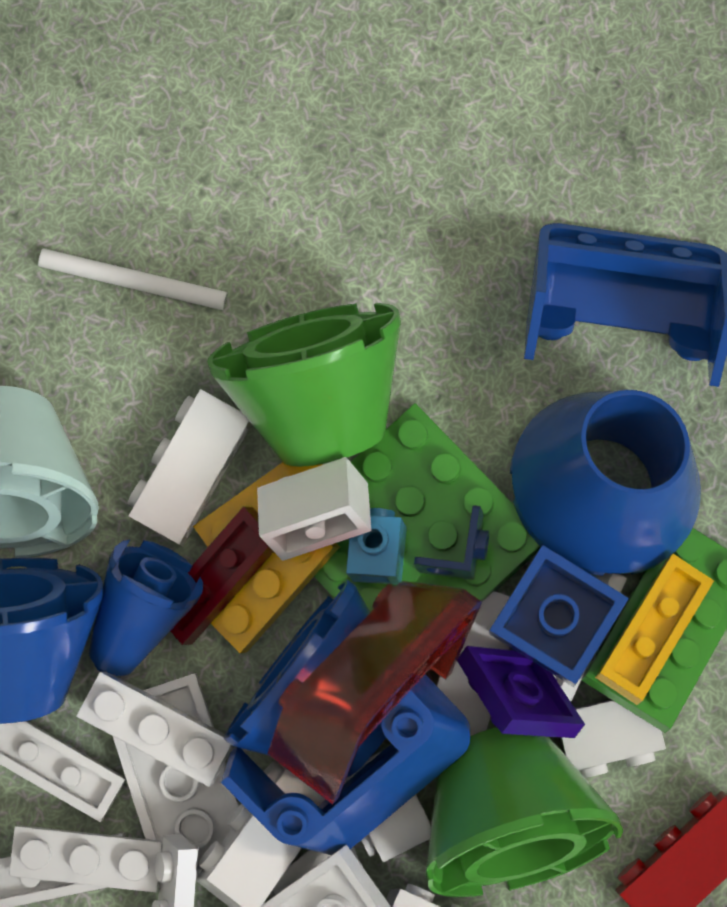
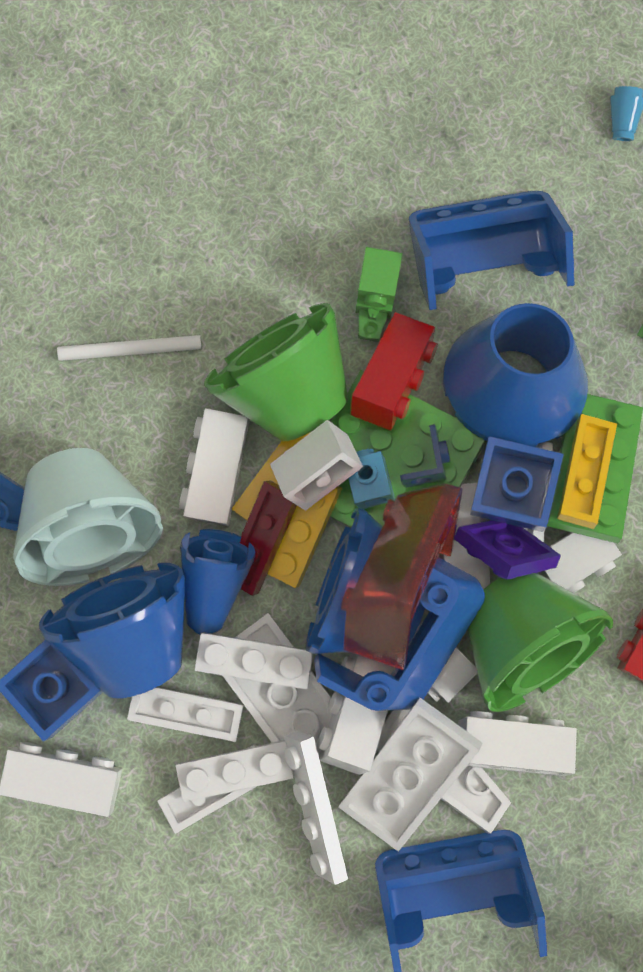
camera: 20 degrees left, 0 degrees up
none -> red brick [351,312,438,431]
none -> bright green hinge [355,247,403,342]

